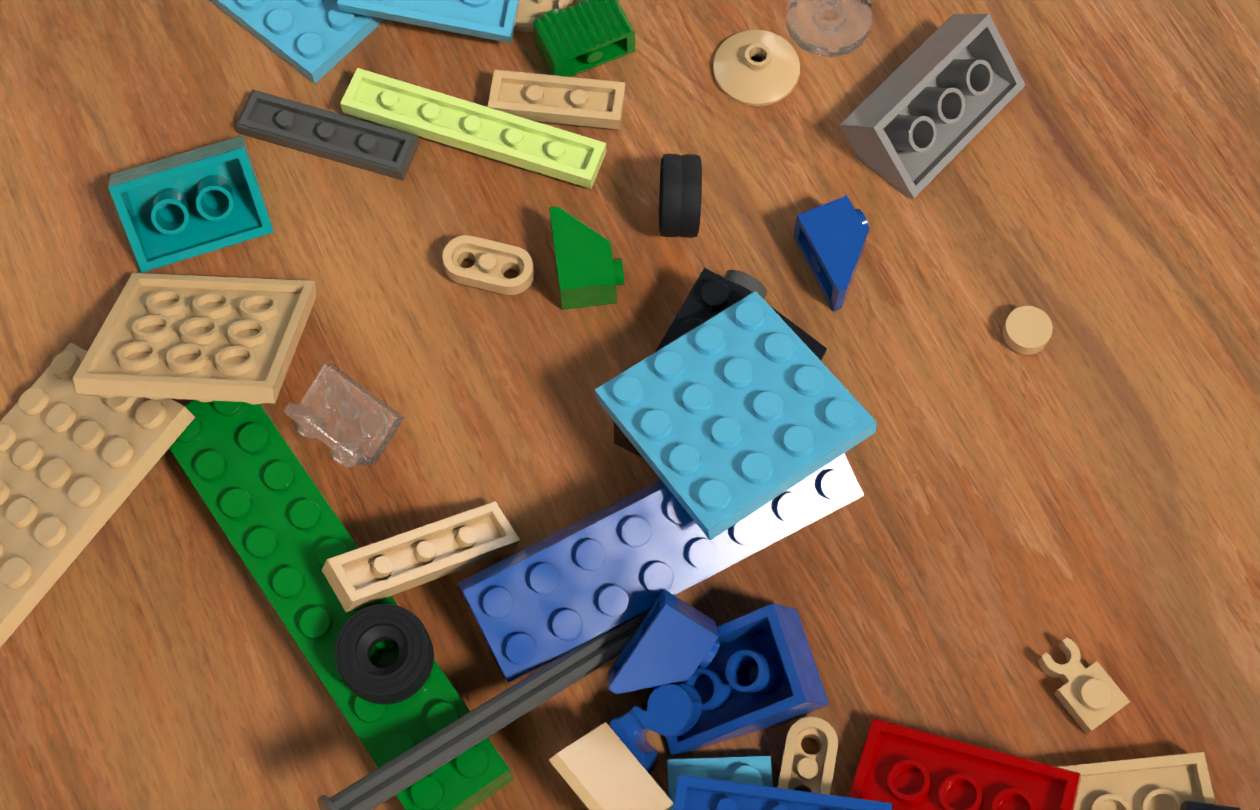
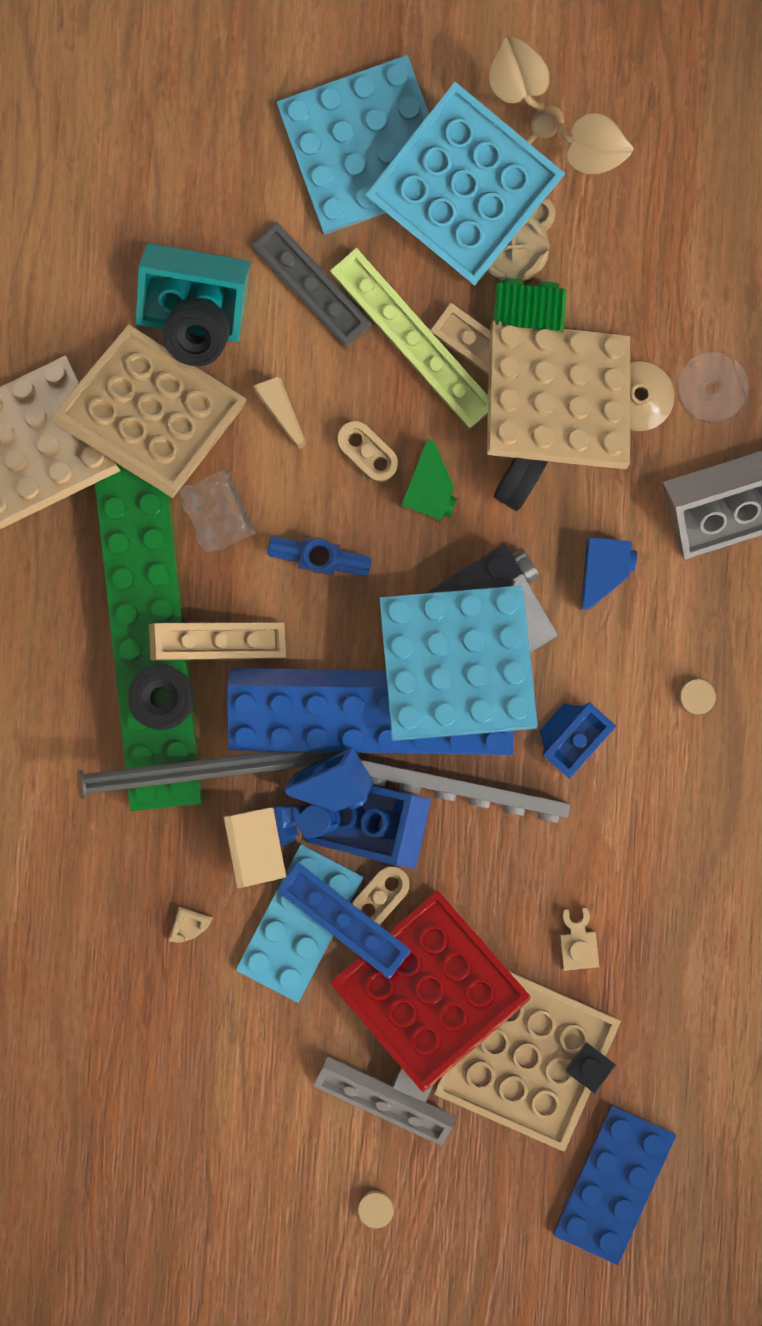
camera: 30 degrees right, 20 degrees up
none -> black tyre [163,298,230,366]
none -> tan slope [253,376,306,449]
none -> blue axle [267,536,371,577]
none -> light grey plate [361,760,571,823]
none -> tan plate [487,321,630,469]
none -> blue slope [539,702,616,779]

